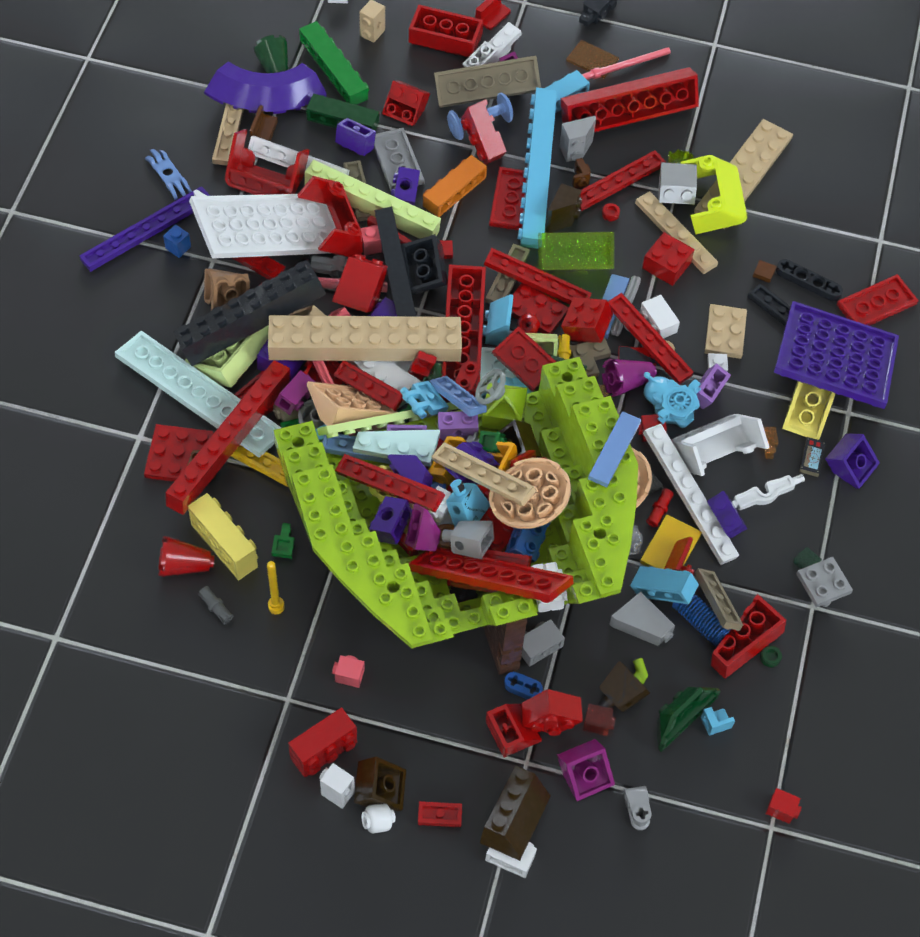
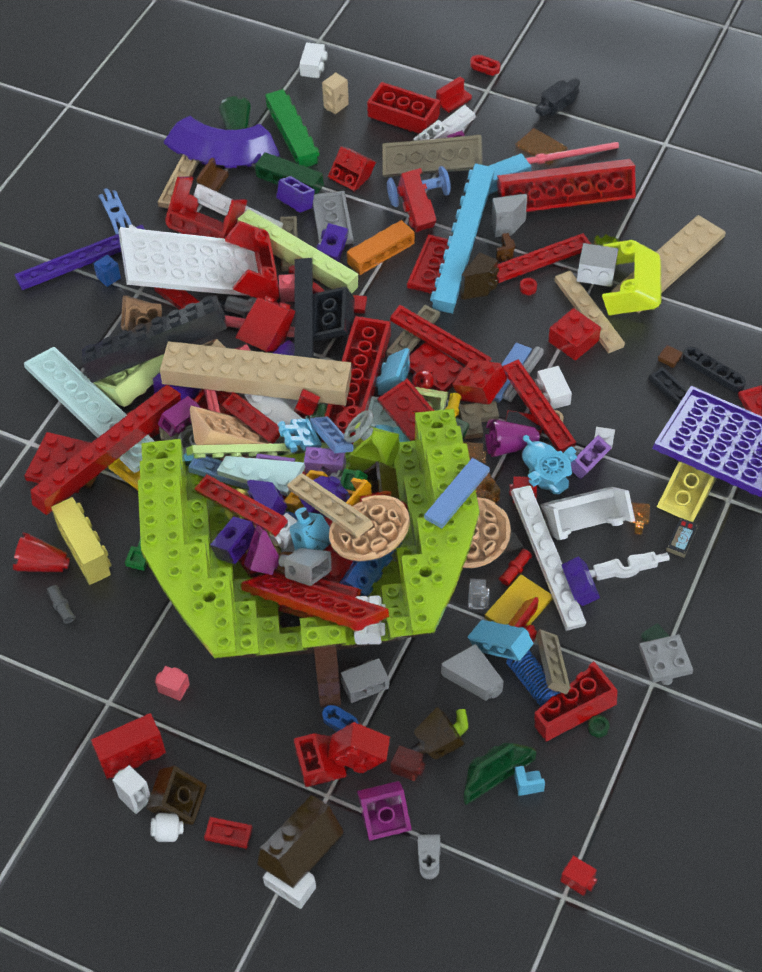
camera: 15 degrees right, 5 degrees down
yellow piece [267,561,285,615] -> none
clear neon green brick [538,232,614,270] -> none
tan plate [704,304,747,359] -> none
dark purple slope [825,433,880,489] -> none

